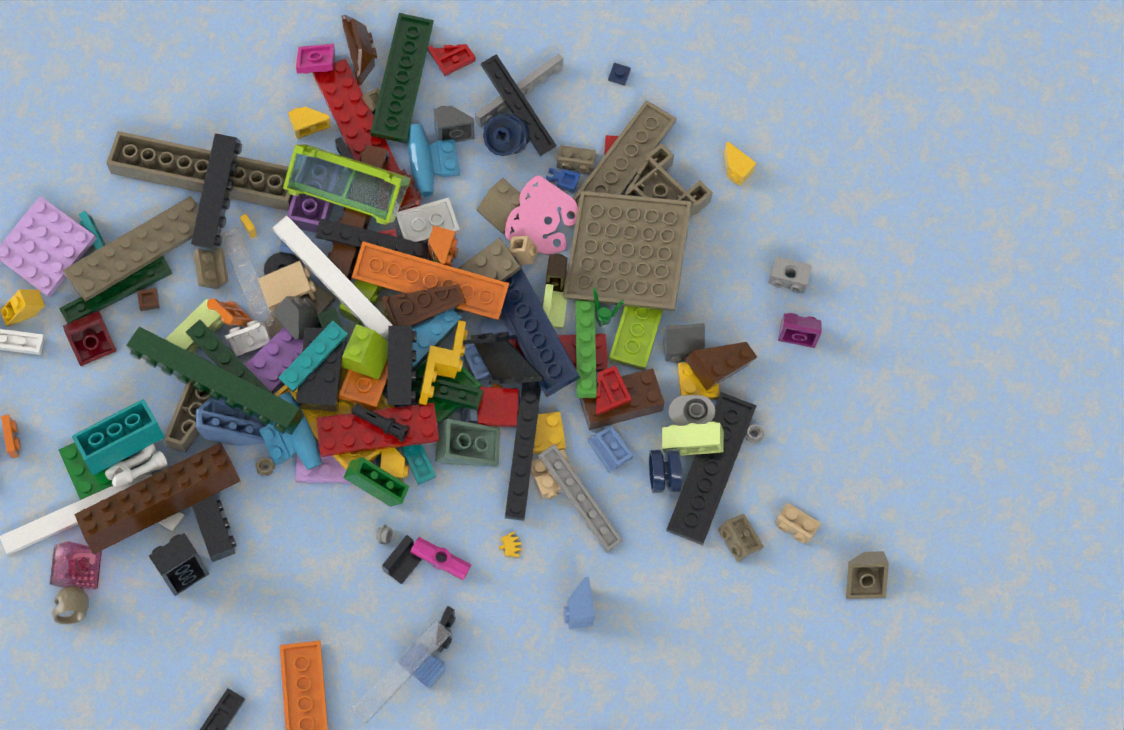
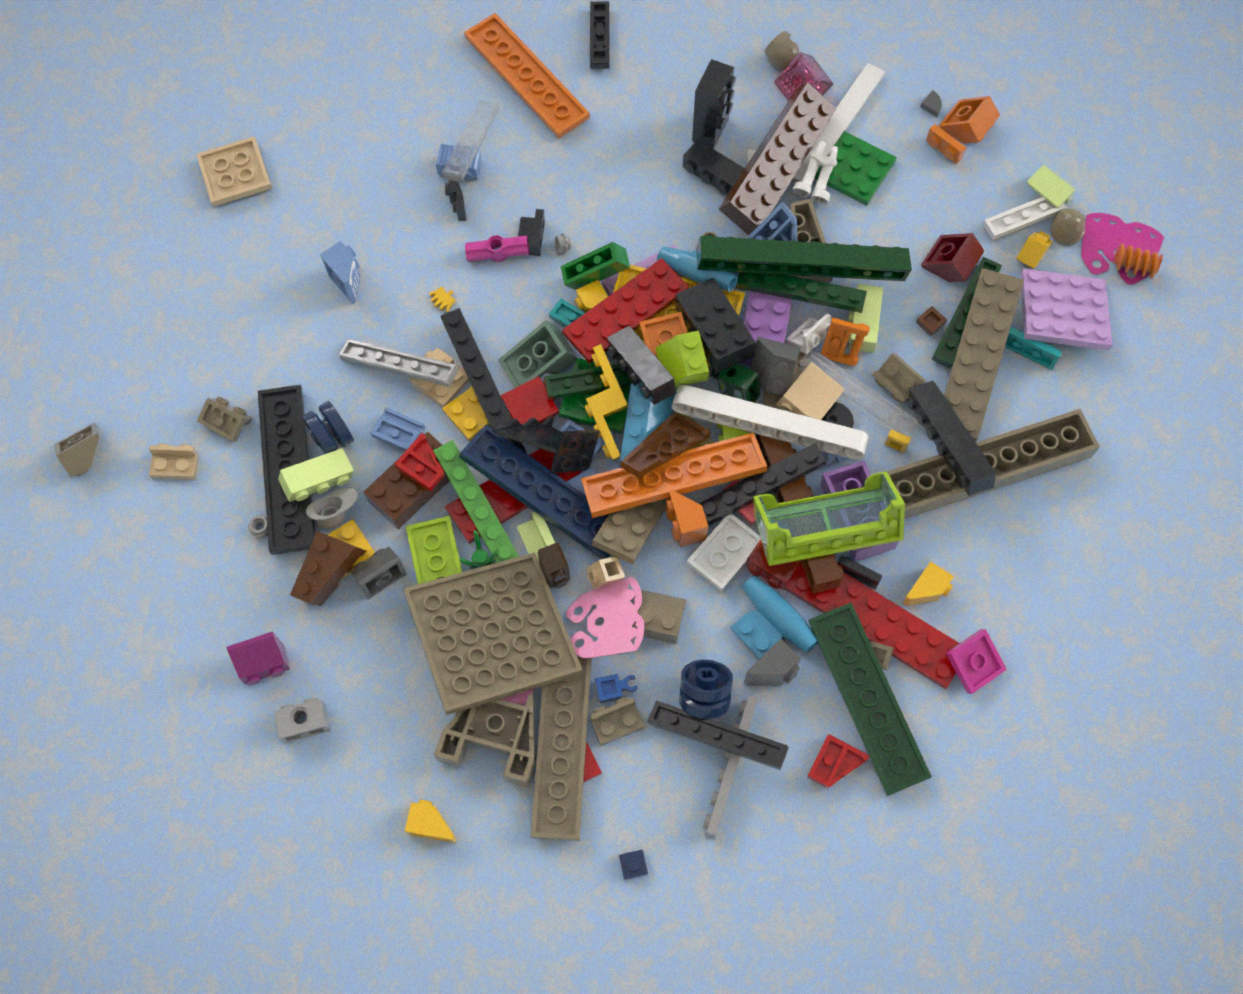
camera: 155 degrees right, 0 degrees up
teal brick [72,399,165,475] -> none
teal plate [278,321,348,392] -> none
reddish brown wedge [341,15,377,85] -> none
black pin [351,403,410,442] -> none

